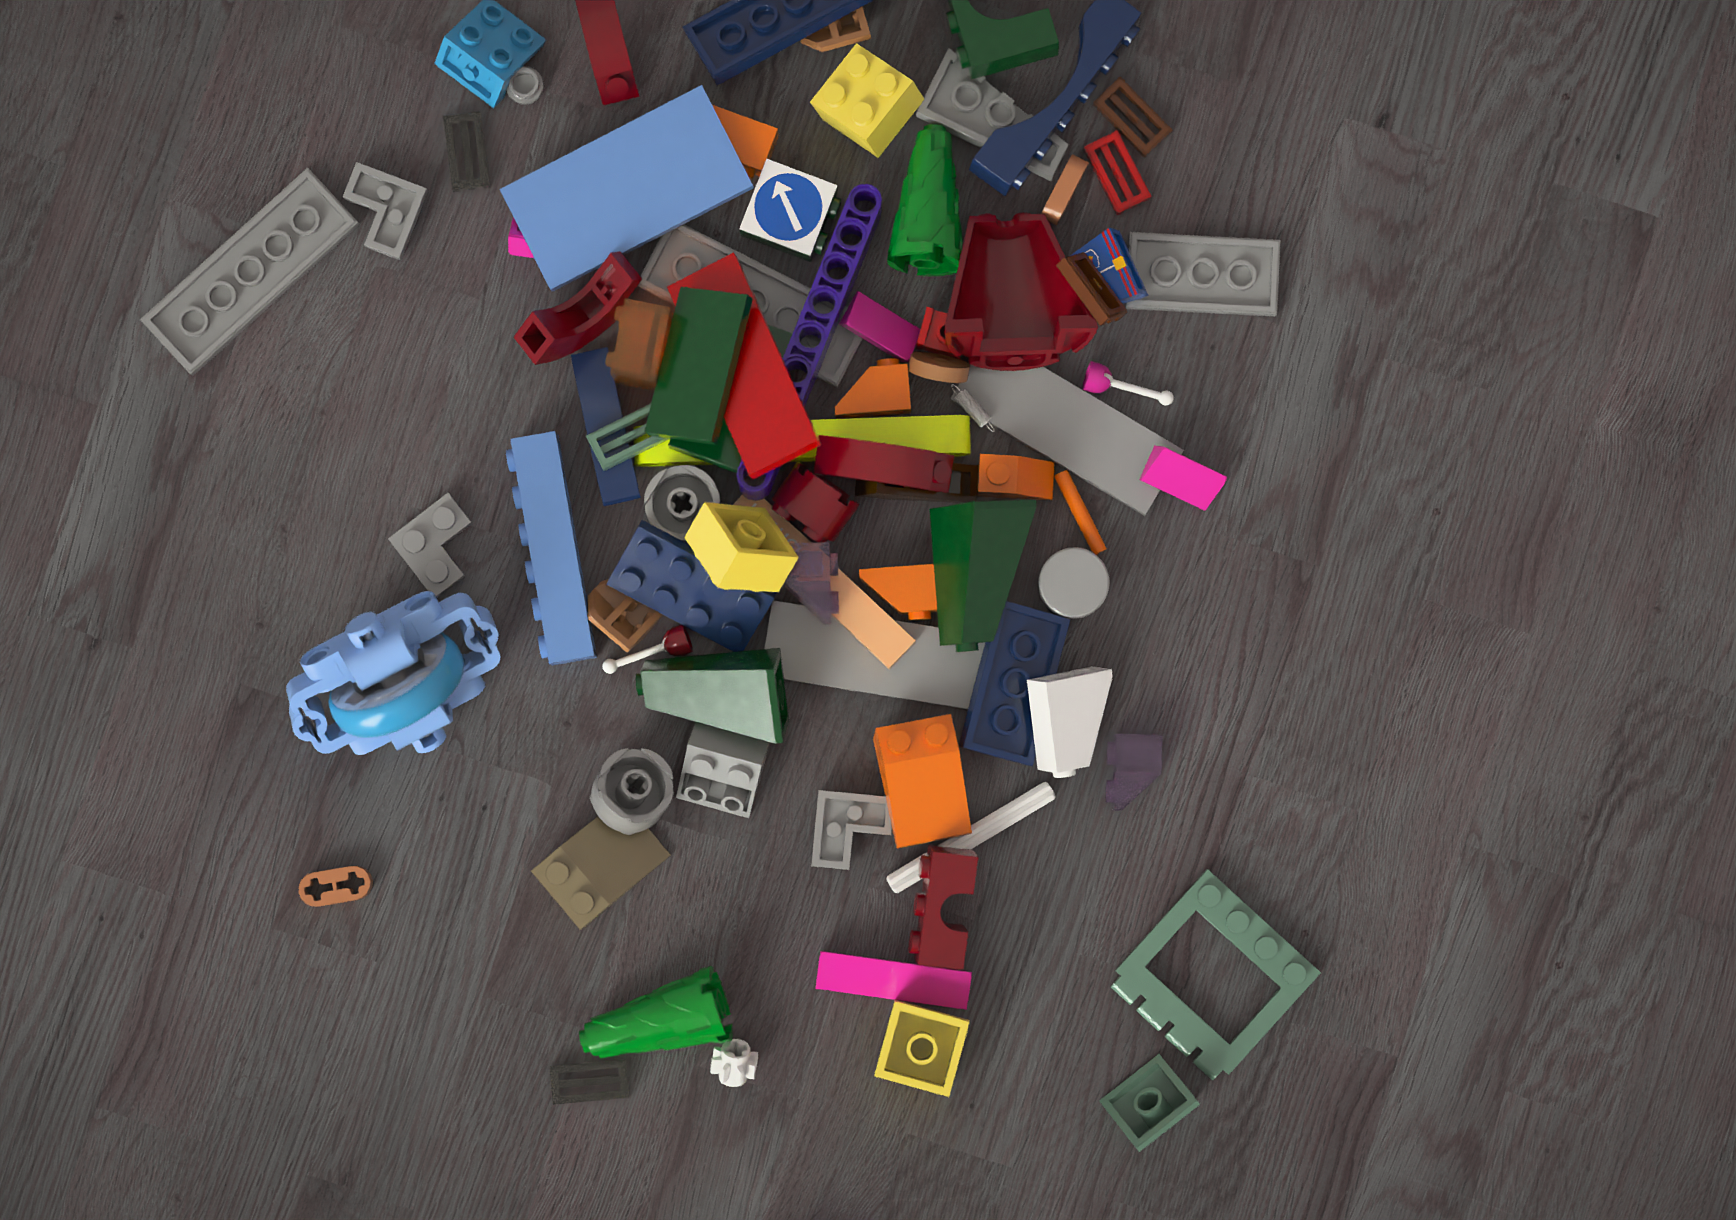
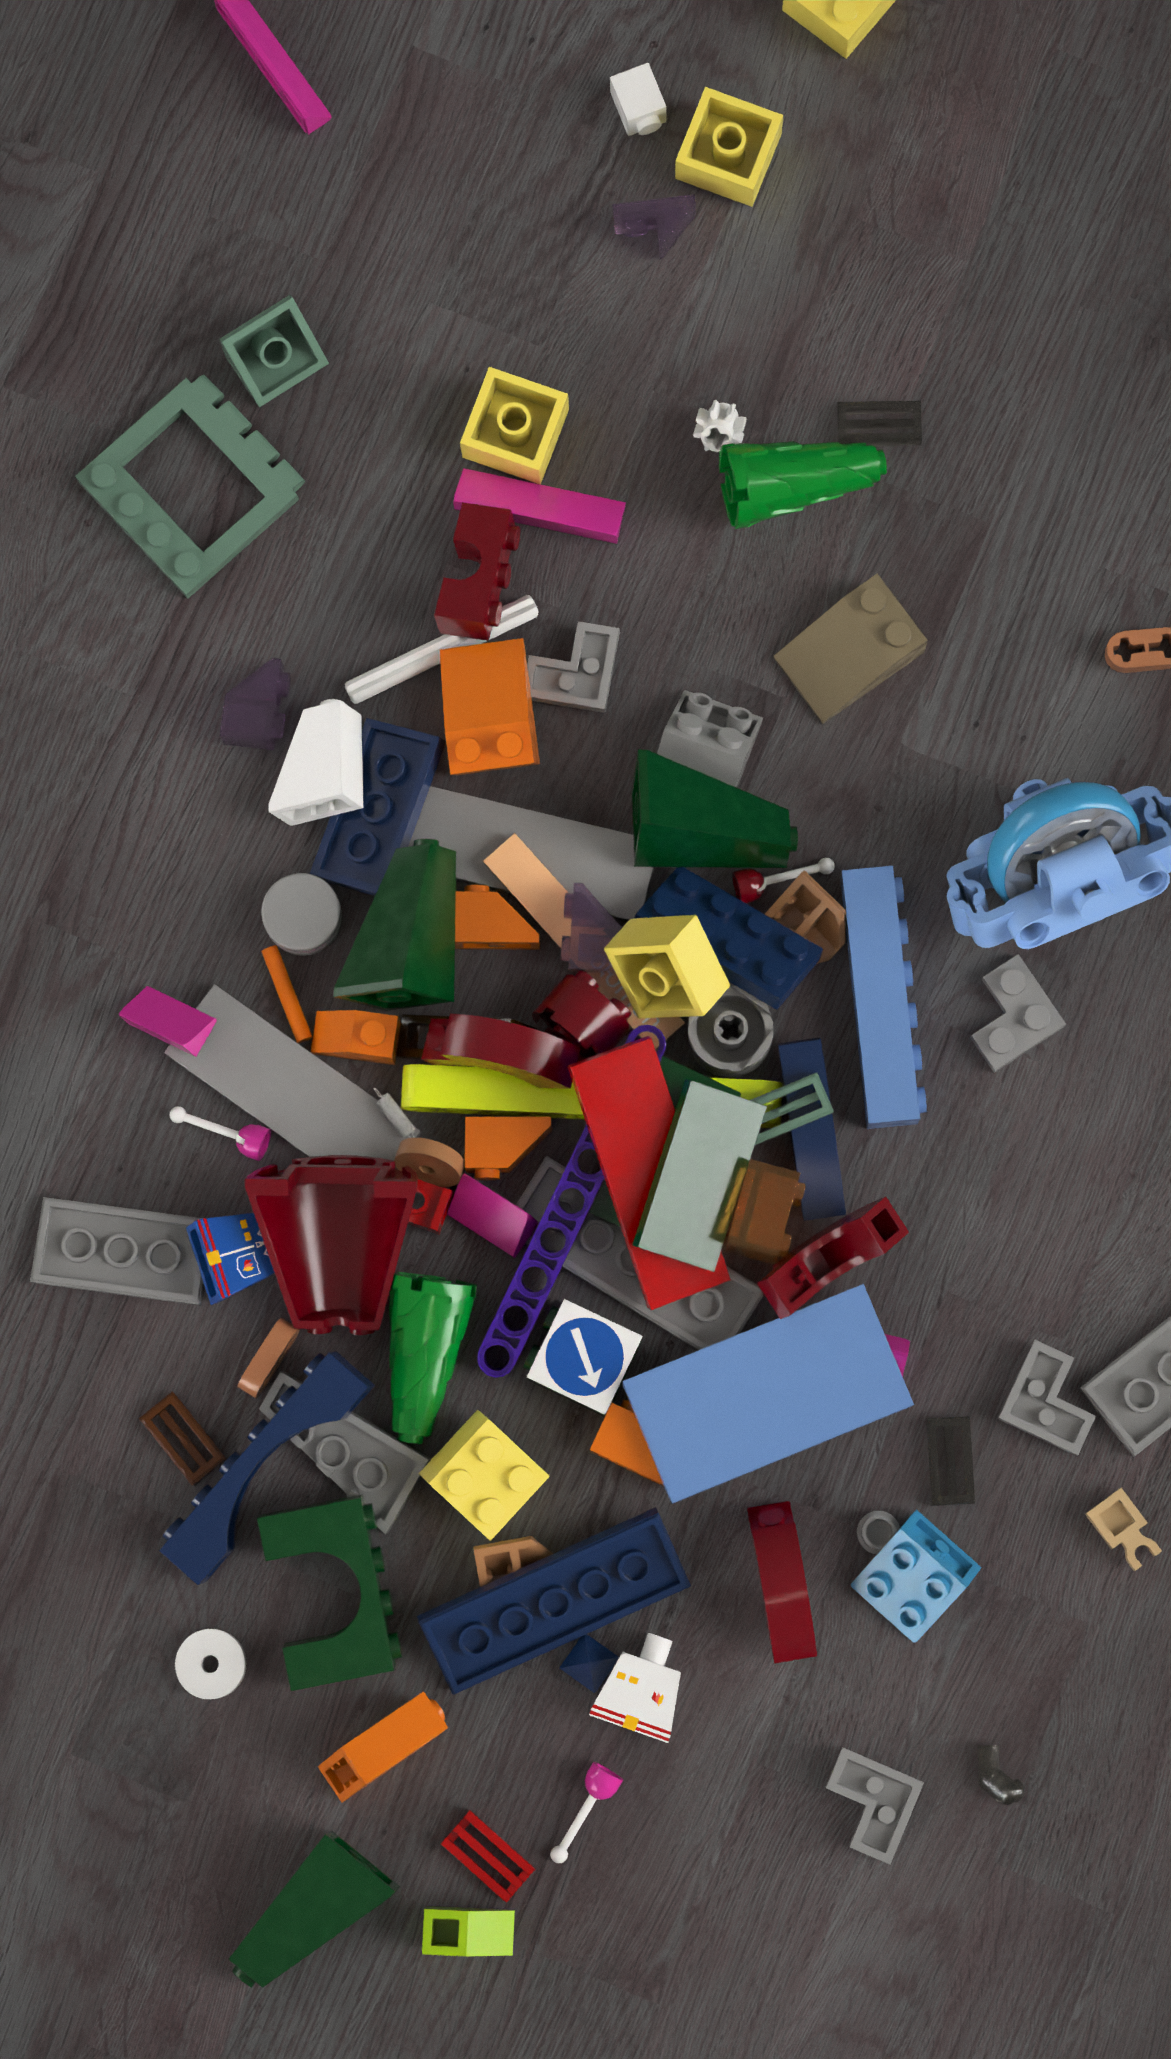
camera: 170 degrees left, 5 degrees down
light grey brick [590,748,674,835] -> none
reddish brown tile [1056,252,1128,326] -> none
red tile [1083,130,1152,215] -> none
none -> tan plate [1085,1488,1162,1571]

